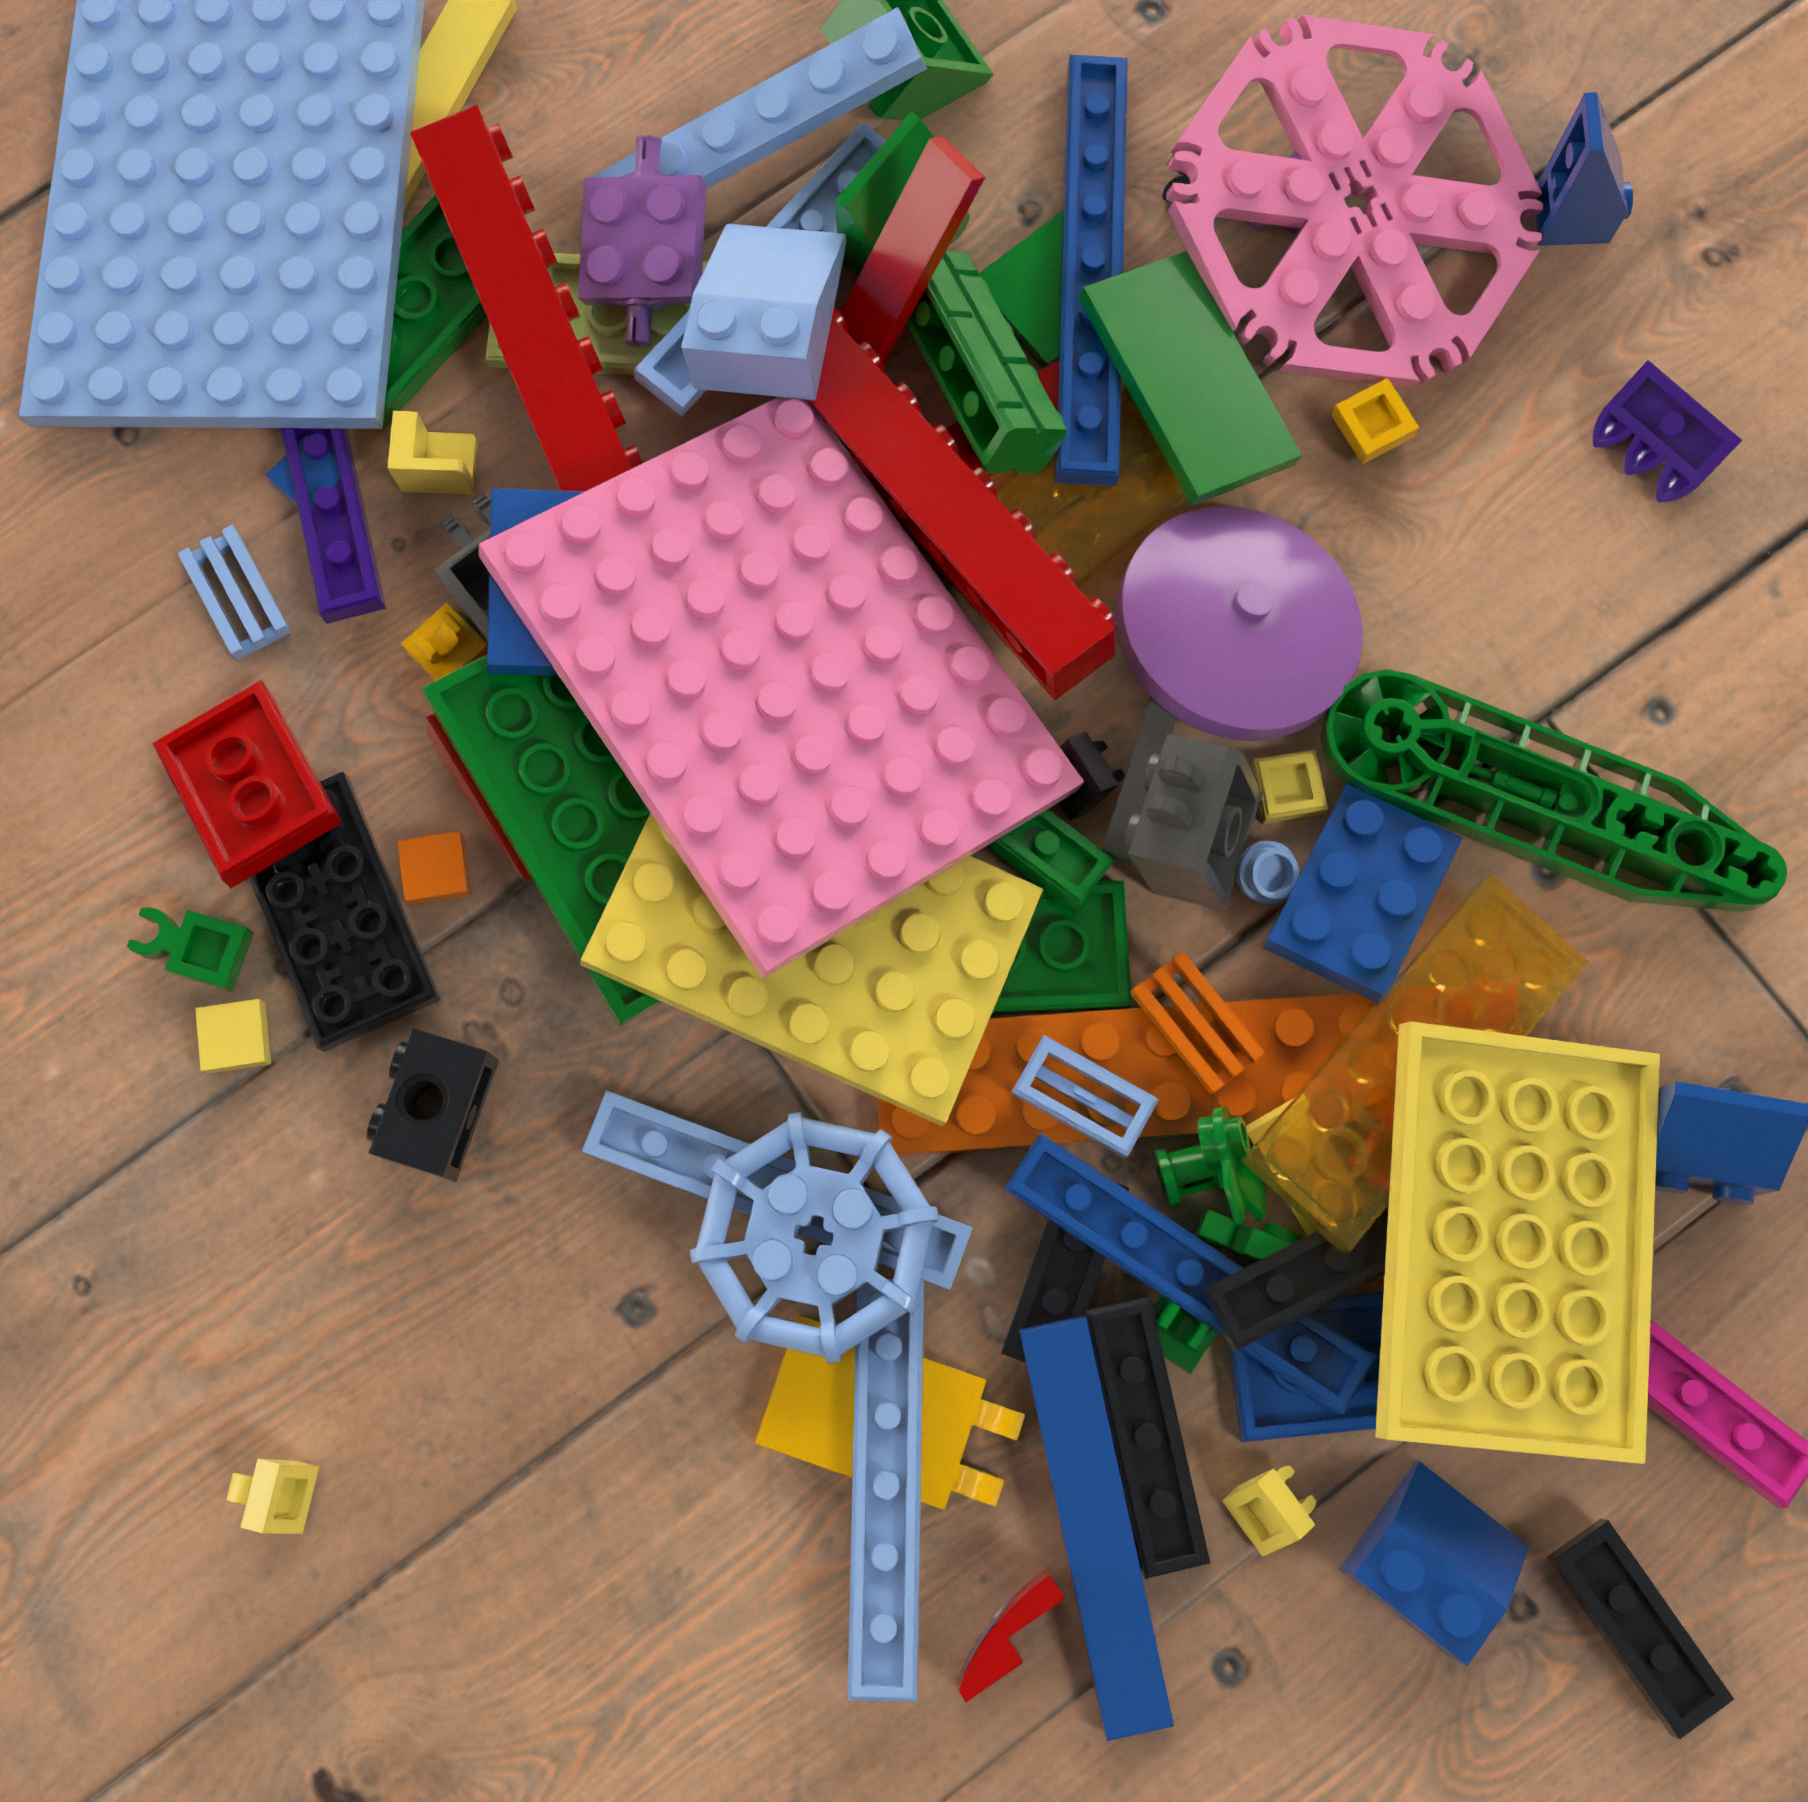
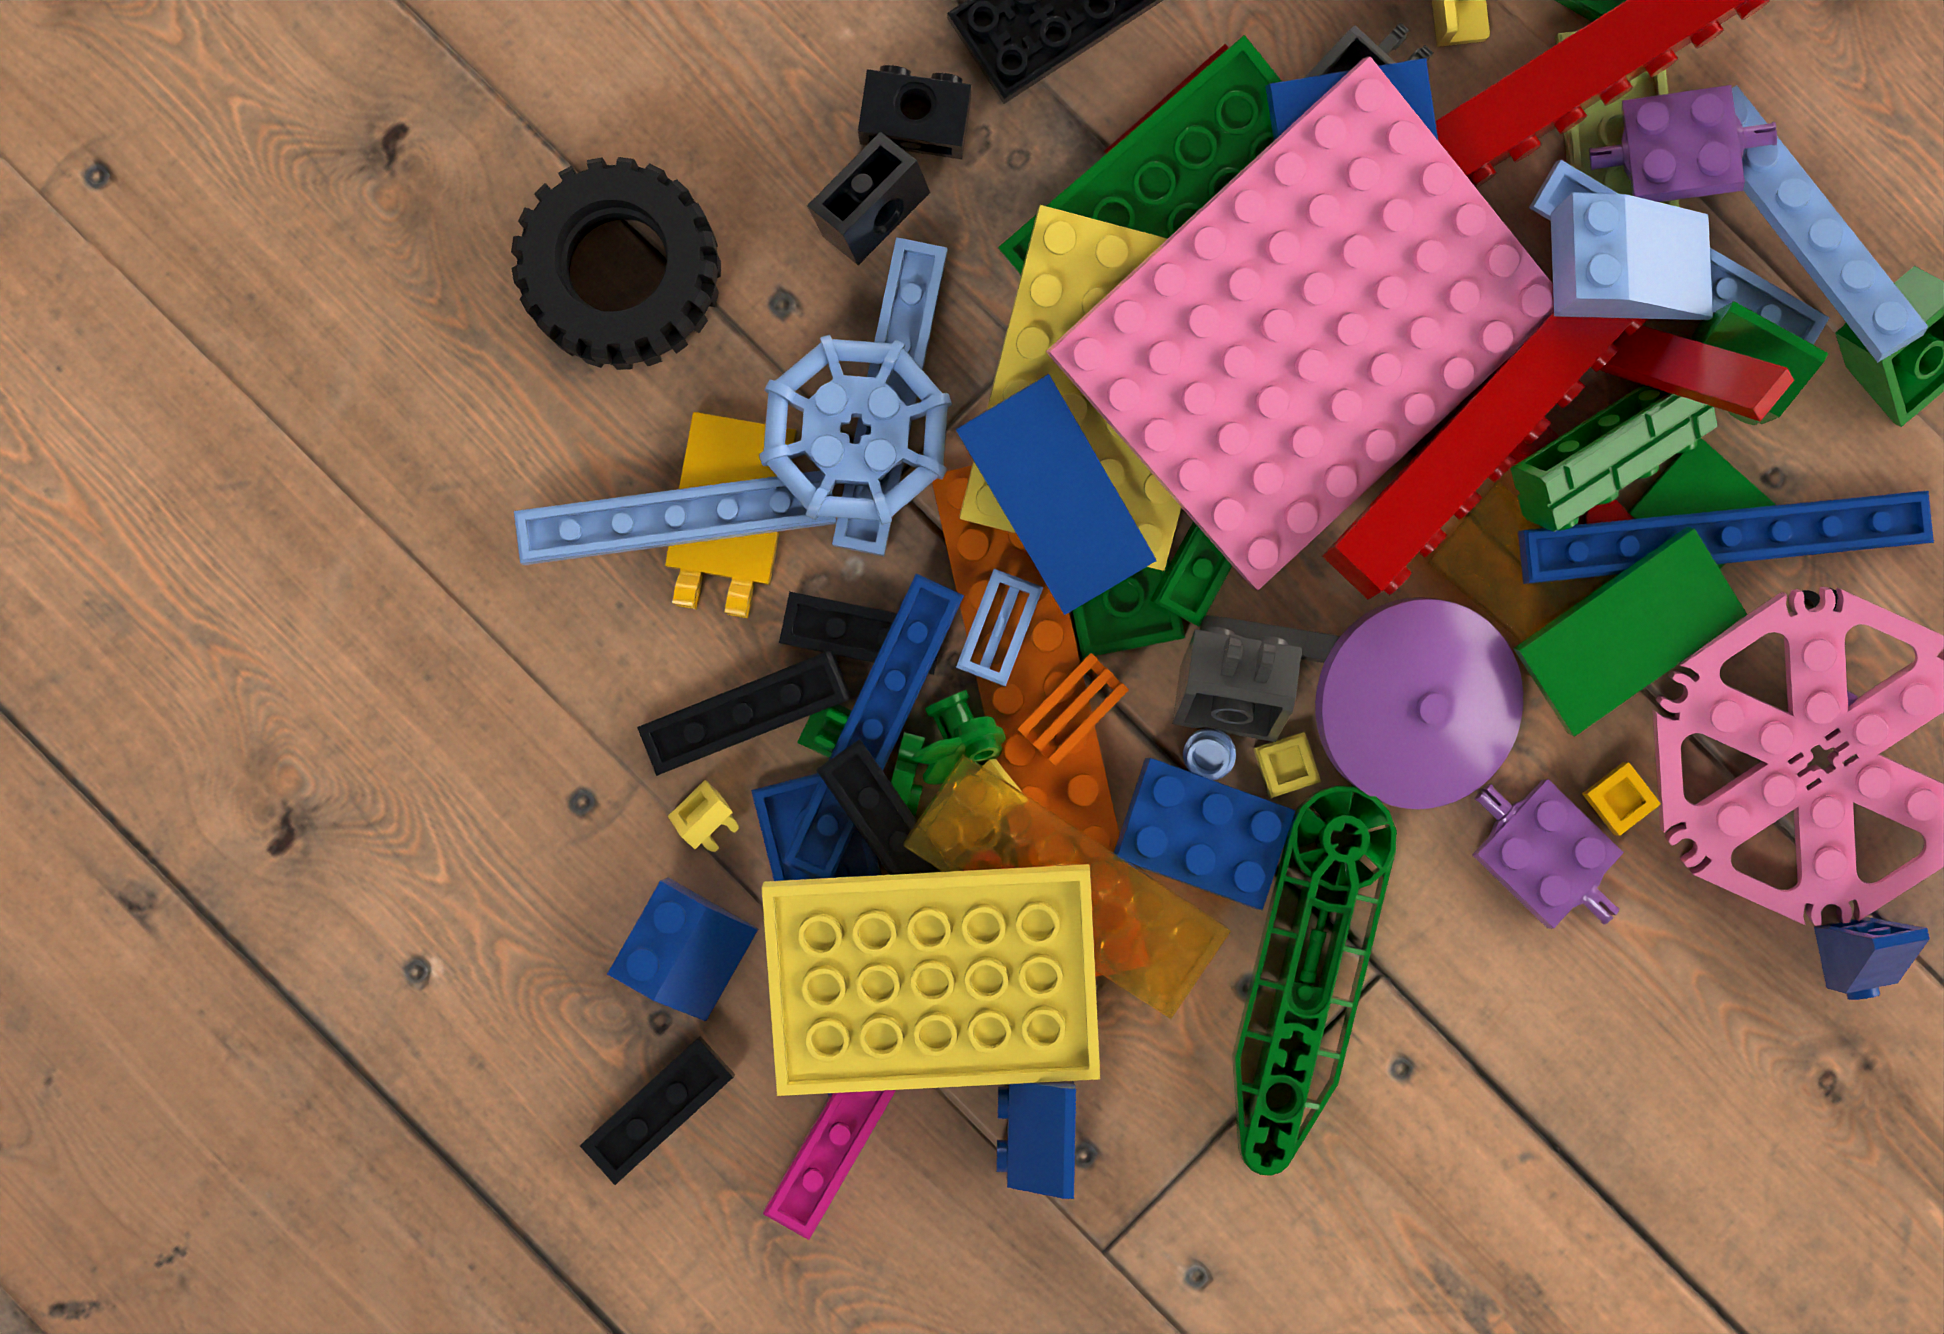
camera: 75 degrees right, 10 degrees up
light yellow tile [226,1459,319,1534] -> none
orange tile [397,831,472,906] -> none
yellow tile [401,602,488,681] -> none
red slope [957,1569,1065,1702] -> none
blue tile [1019,1316,1174,1741] -> none
black tile [1059,732,1125,821] -> none
dark purple plate [1593,360,1743,502] -> none
none -> black tyre [511,157,721,370]
none -> black brick [807,132,930,266]
none -> blue tile [955,374,1157,615]
none -> medium lavender plate [1472,779,1624,929]

